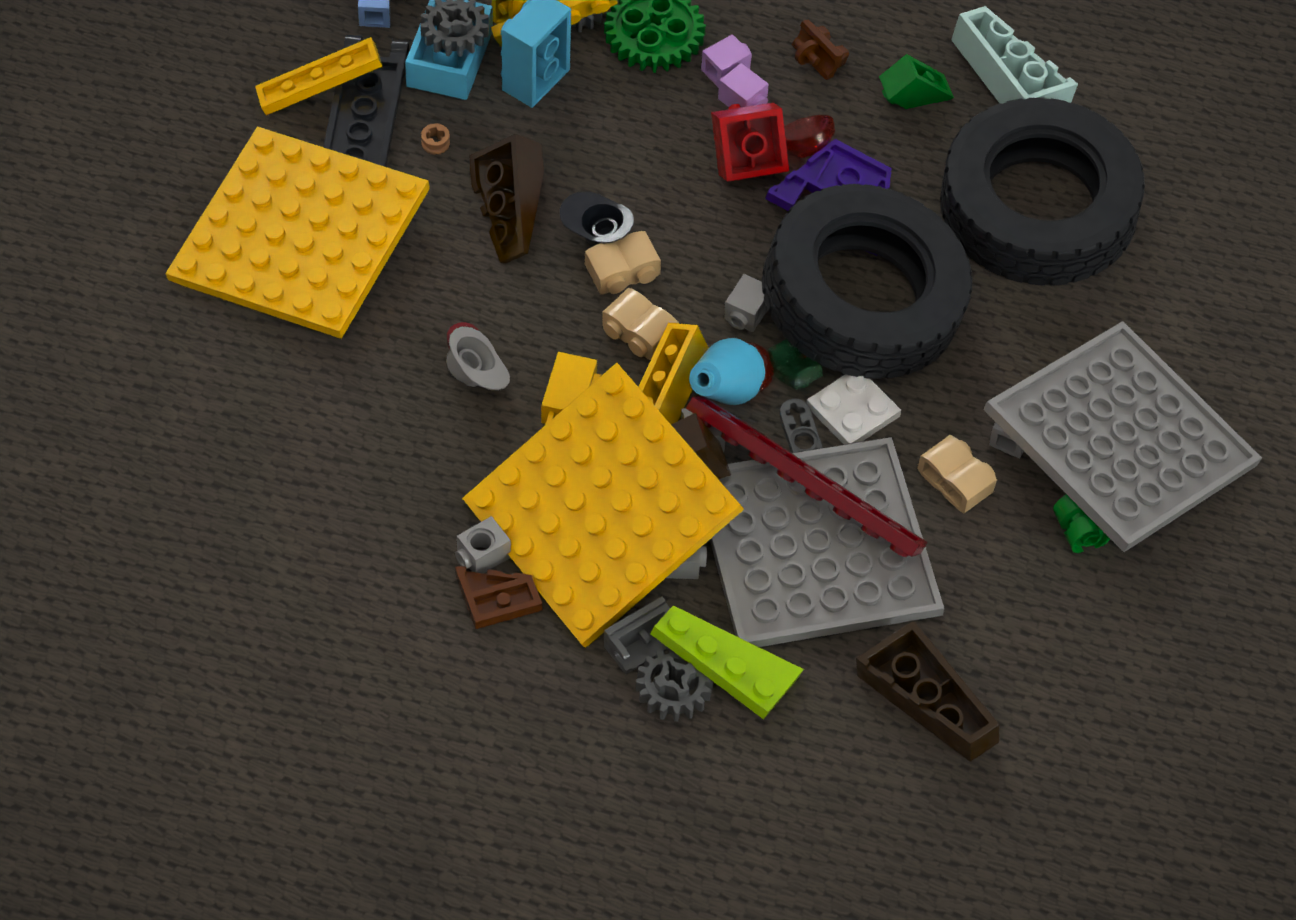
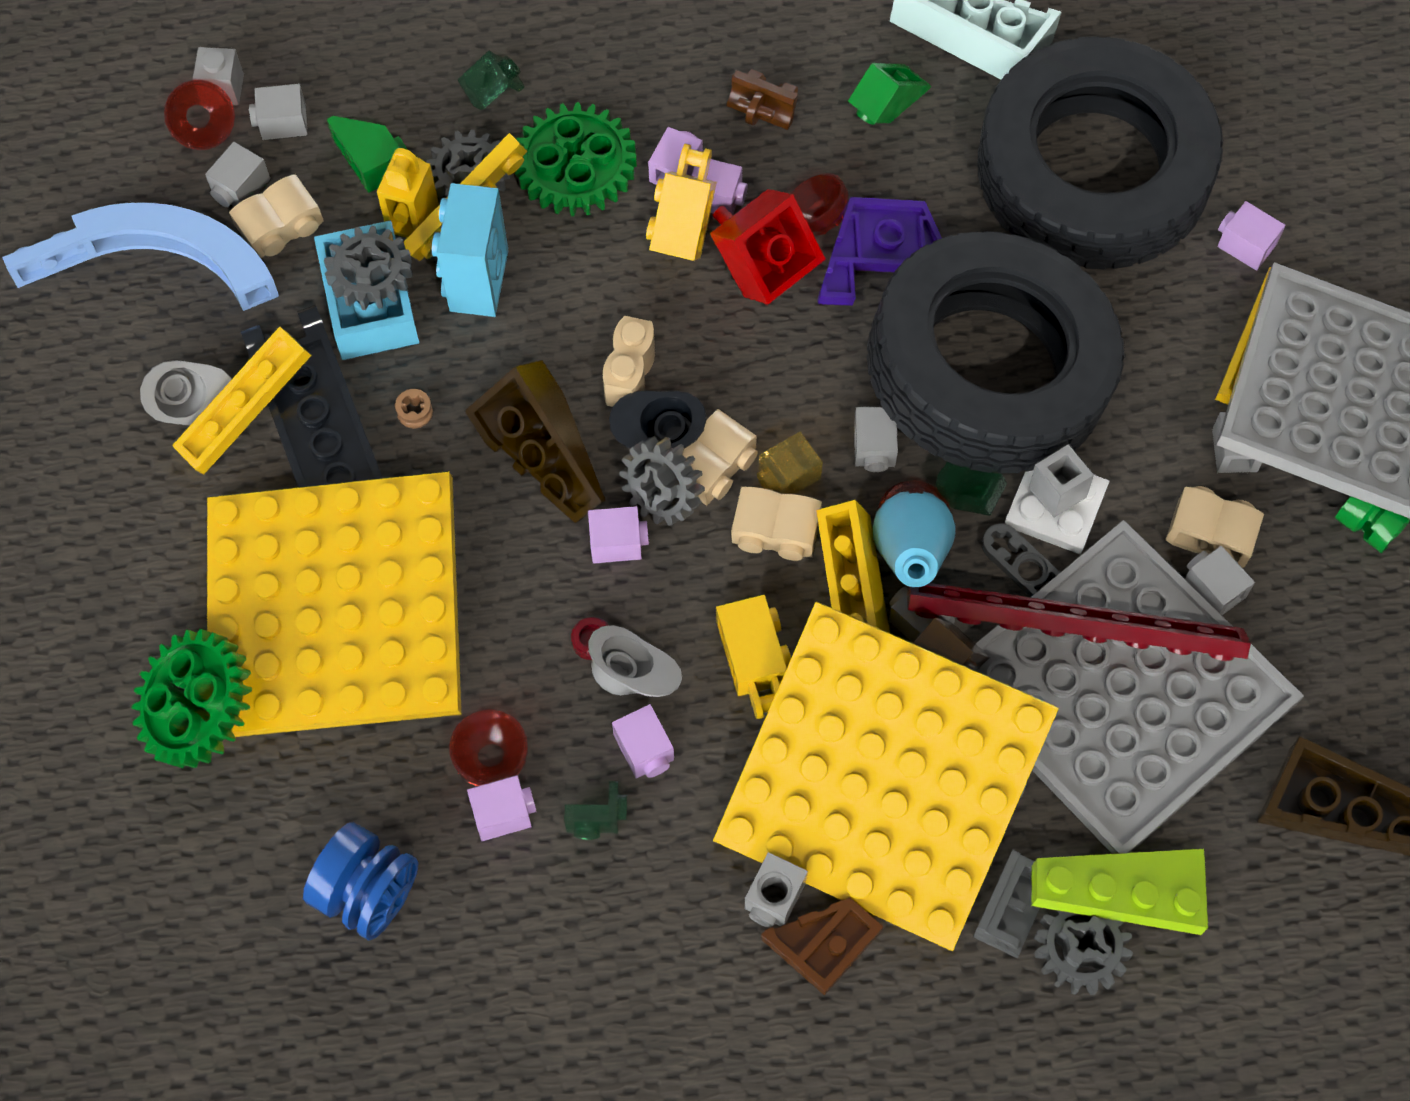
camera: 25 degrees left, 10 degrees up
none -> green gear [131,629,252,768]
none -> light grey piece [140,360,232,426]
none -> blue wheel [303,822,419,941]
none -> clear red piece [449,710,528,786]
none -> lavender brick [467,775,537,841]
none -> clear green bracket [564,781,628,840]
none -> lavender brick [588,506,649,563]
none -> tan brick [603,316,655,407]
none -> lavender brick [612,704,674,779]
none -> dark grey gear [619,436,705,526]
none -> yellow brick [646,144,717,261]
none -> clear yellow brick [757,432,823,494]
none -> light grey brick [1029,444,1094,518]
none -> light grey brick [1185,546,1255,615]
none -> lavender brick [1217,201,1285,271]

